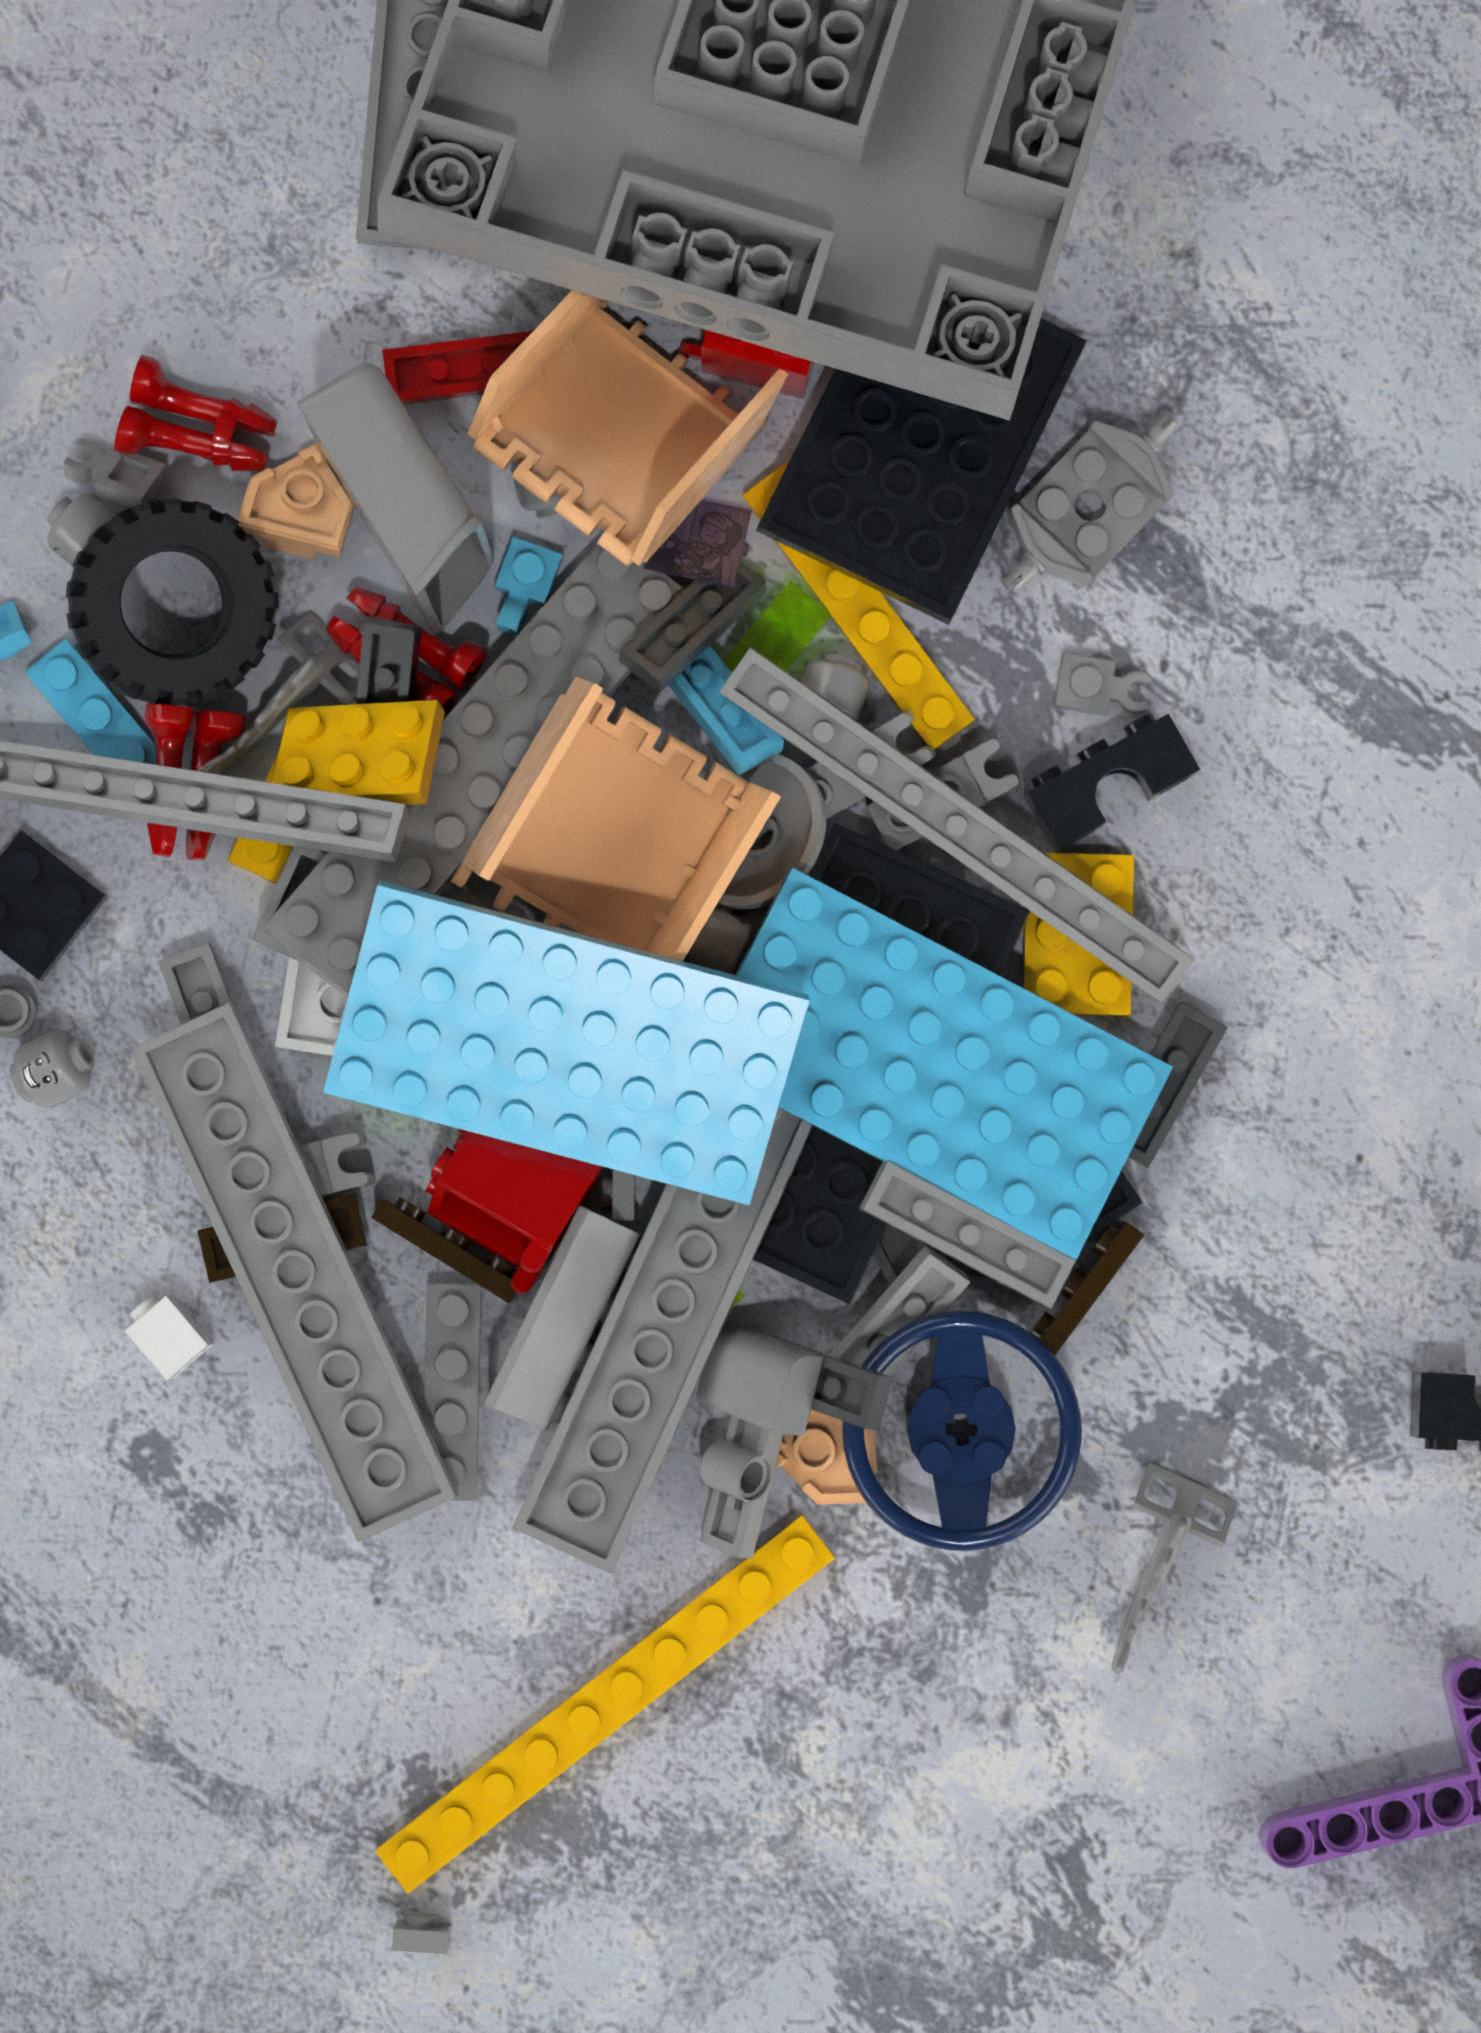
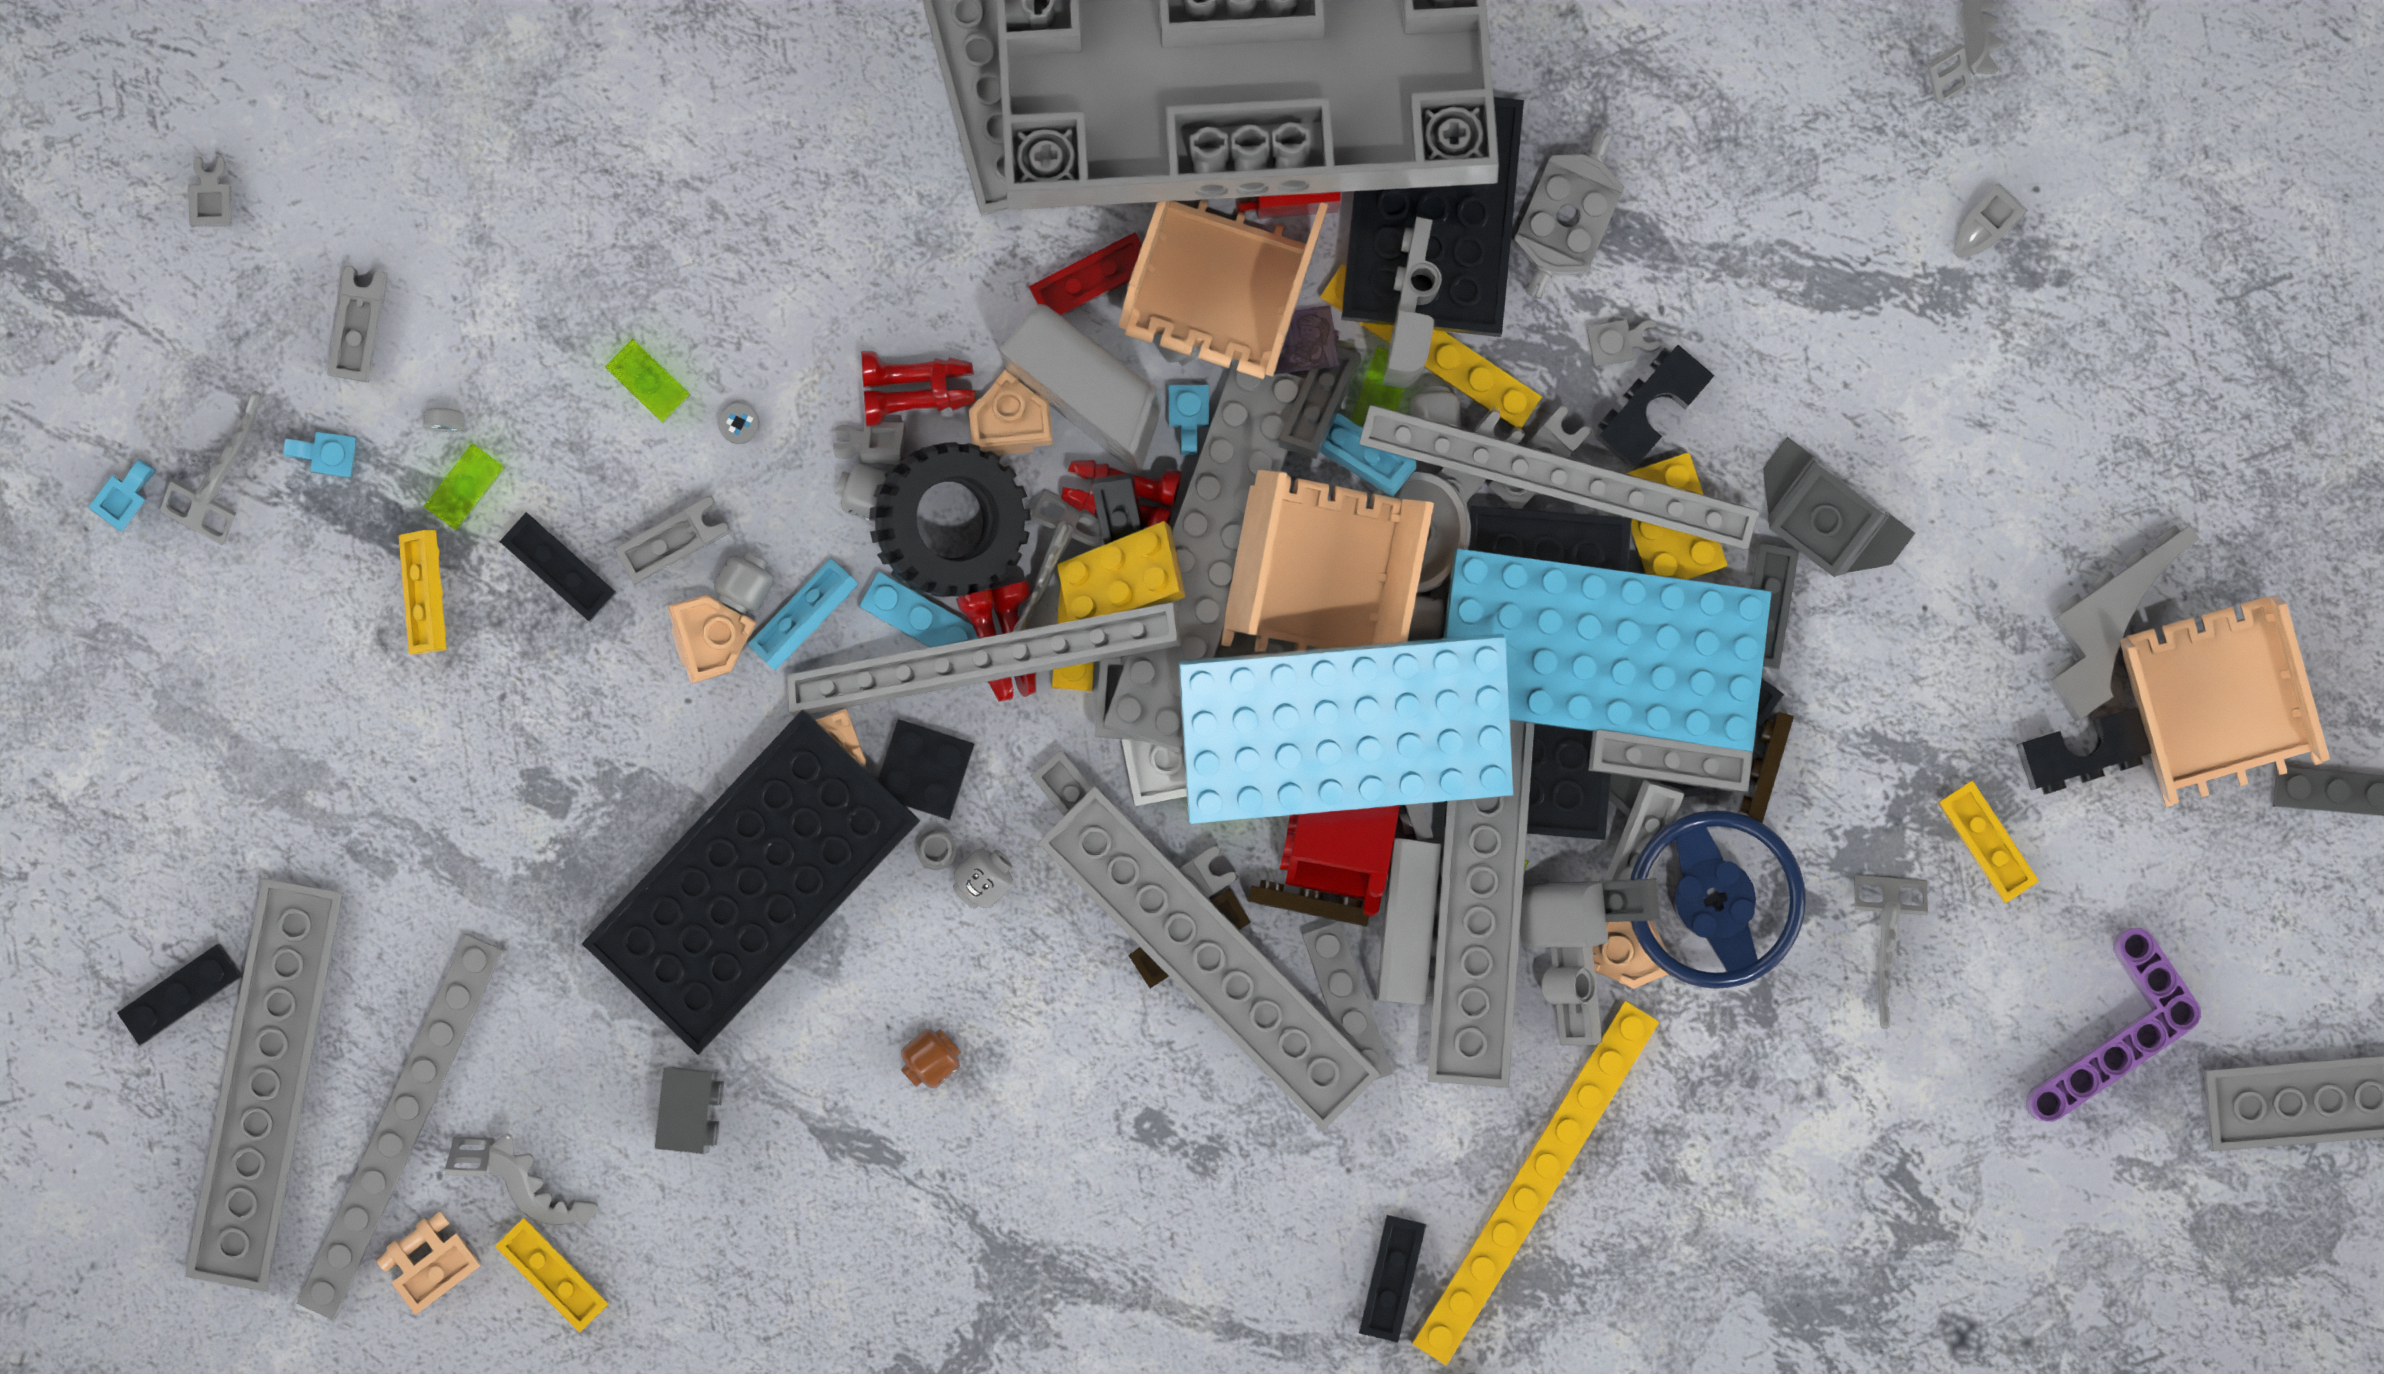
camera: 25 degrees left, 0 degrees up
white brick [125,1294,214,1381] -> none
none -> black plate [1358,1215,1426,1343]
none -> light grey plate [1382,217,1441,388]
none -> dark grey piece [1763,437,1915,577]
none -> yellow plate [1937,780,2039,904]

